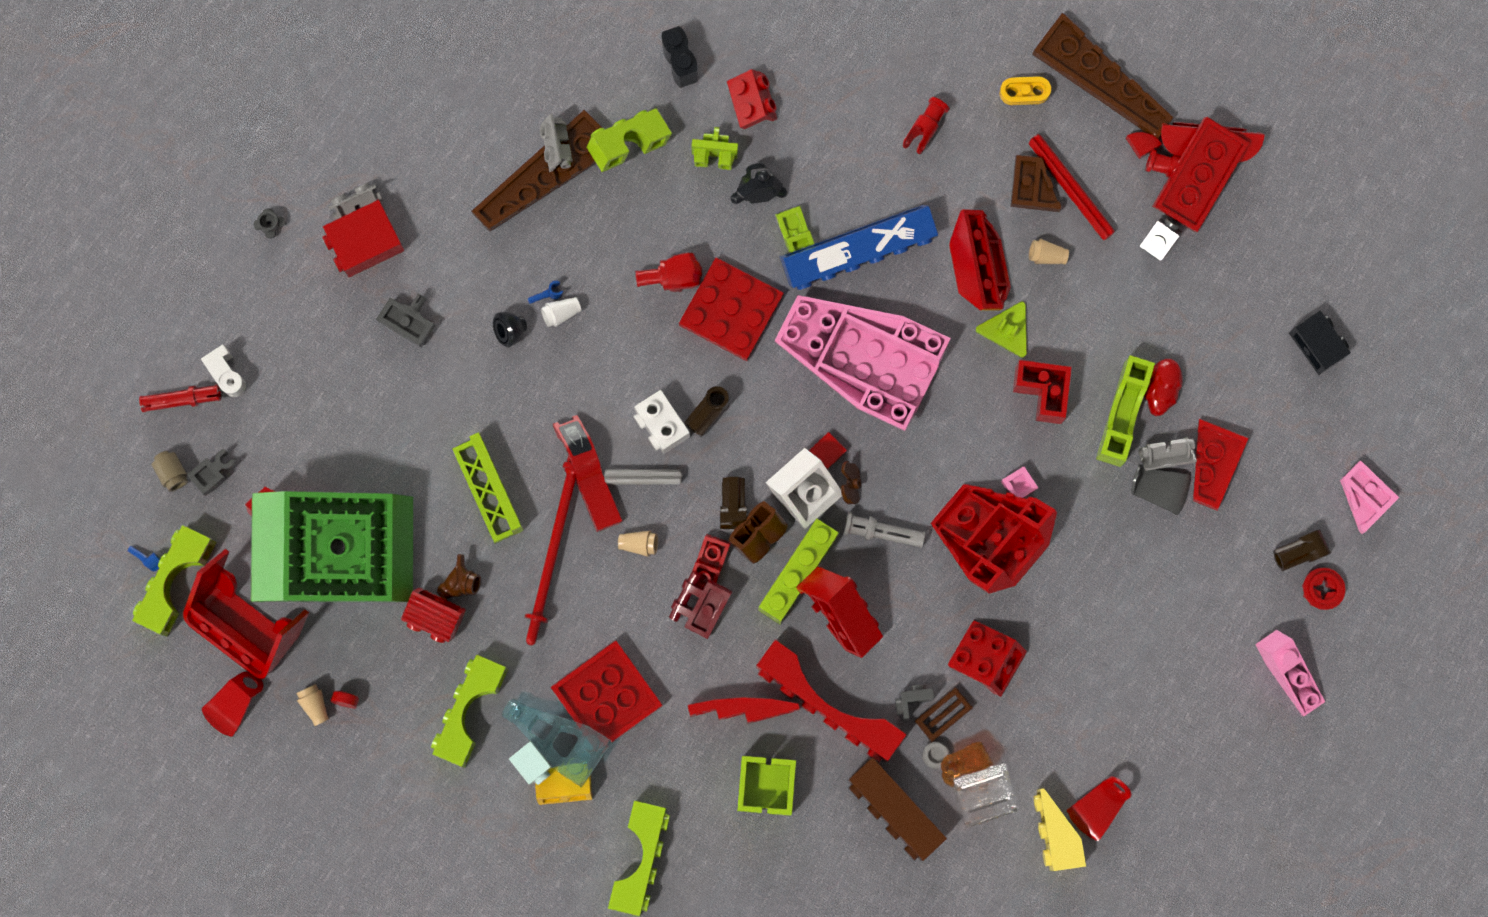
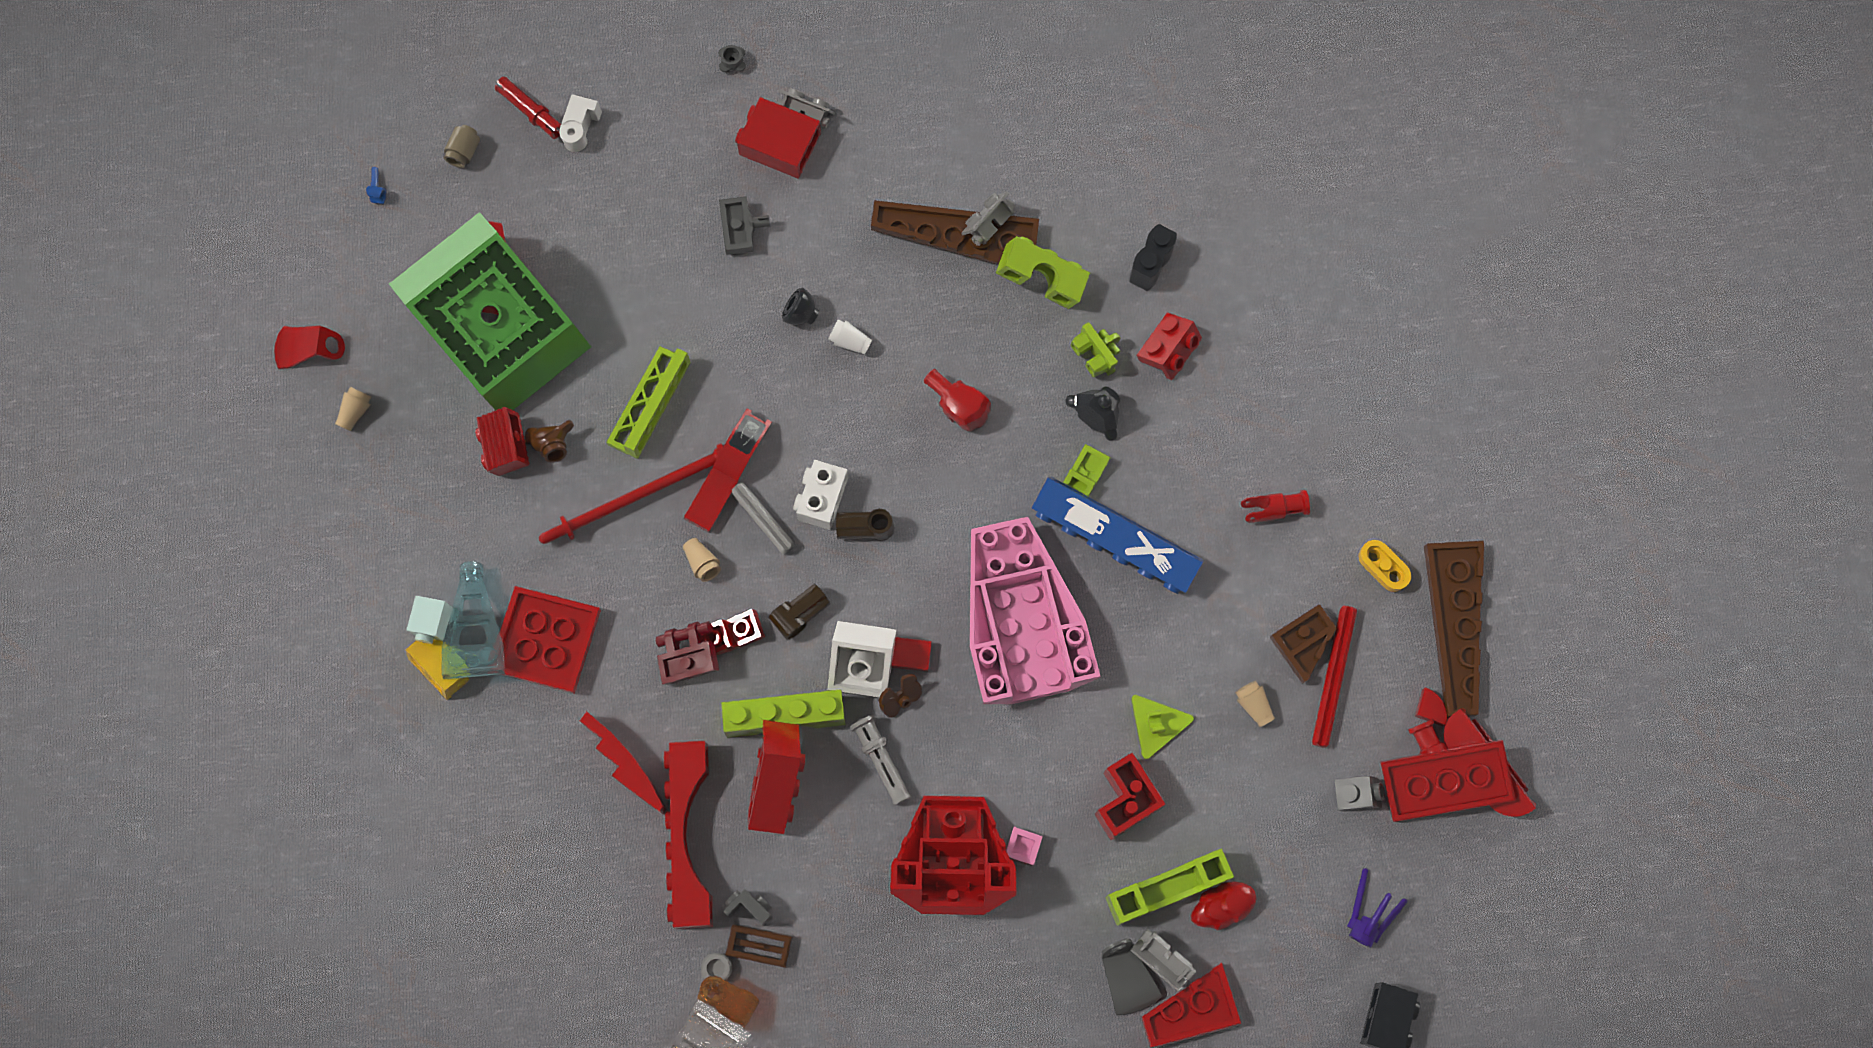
camera: 50 degrees right, 5 degrees down
lime arch [132,525,217,637] -> none
red windscreen [183,549,309,679] -> none
dark grey plate [187,449,237,496] -> none
red tile [331,691,359,709] -> none
lime arch [431,655,509,768] -> none
blue hand [527,281,563,304] -> none
lime arch [608,801,670,916] -> none
red plate [679,258,784,361] -> none
reddish brown brick [729,501,788,564] -> none
lime piece [737,756,796,816] -> none
reddish brown brick [848,757,947,861] -> none
red bracket [948,621,1027,697] -> none
red wedge [949,209,1011,311] -> none
none -> dark purple plant [1347,868,1407,948]

